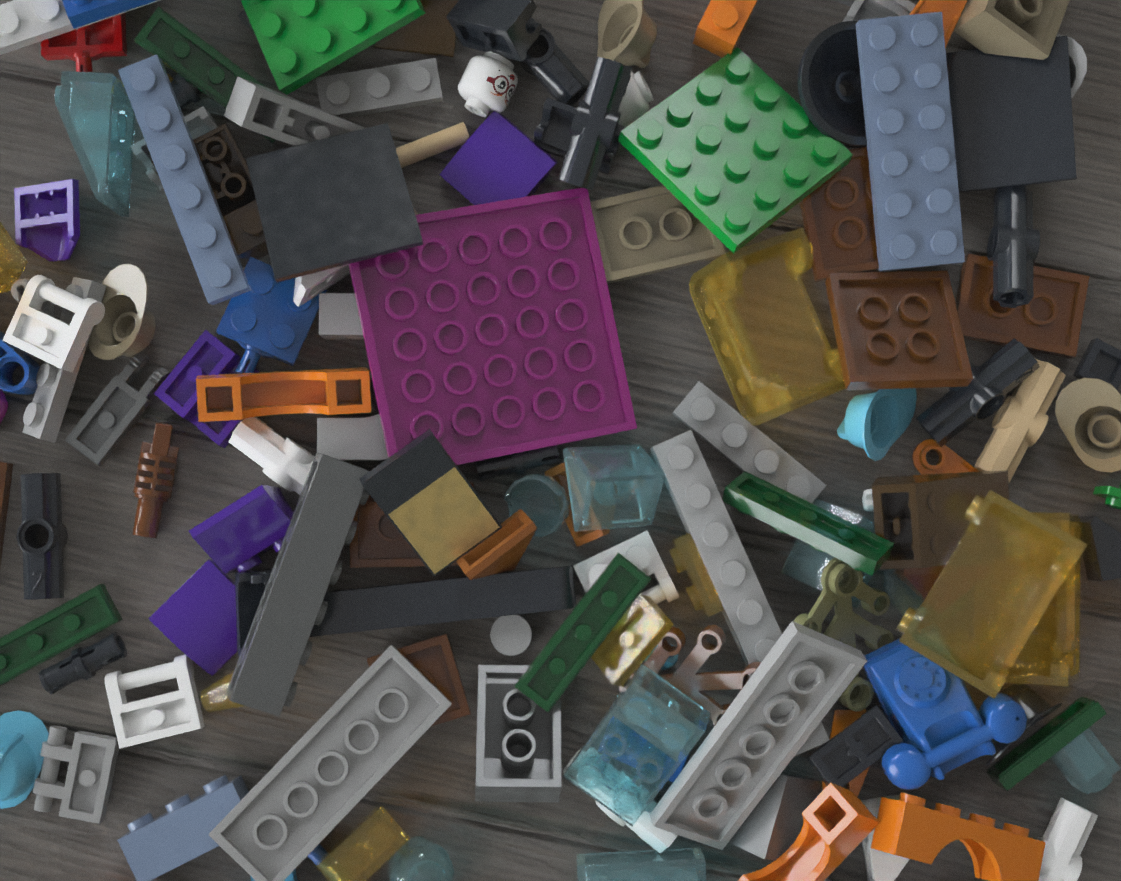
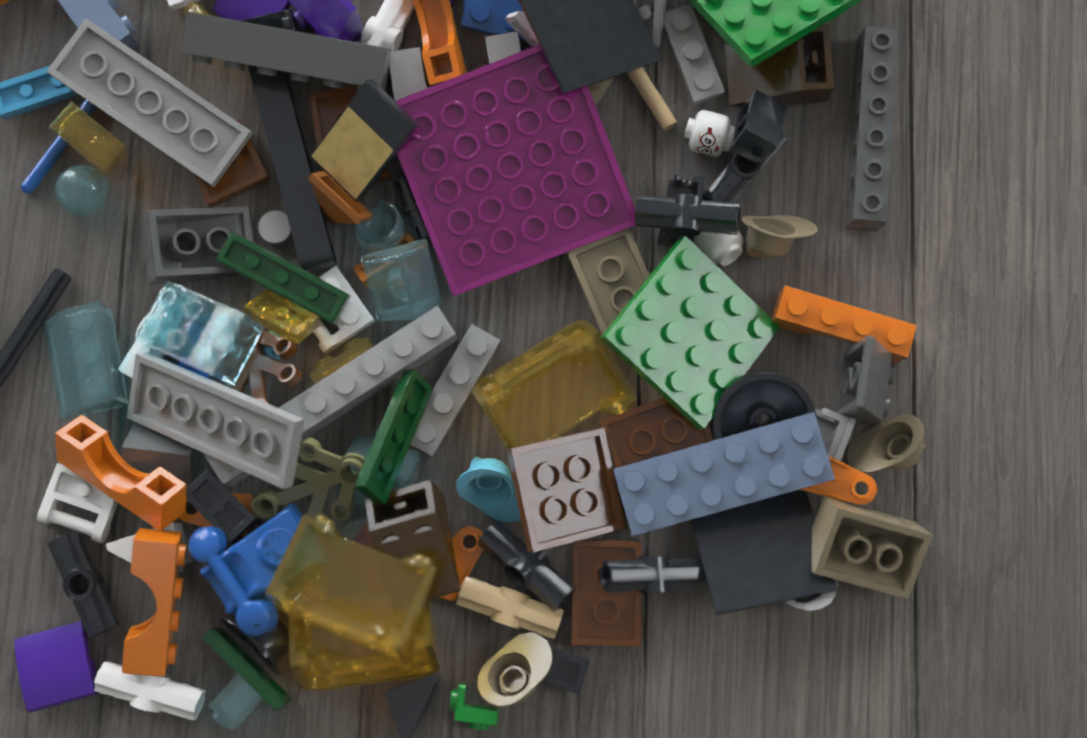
camera: 85 degrees right, 5 degrees down
dark purple slope [440,111,558,205] -> none

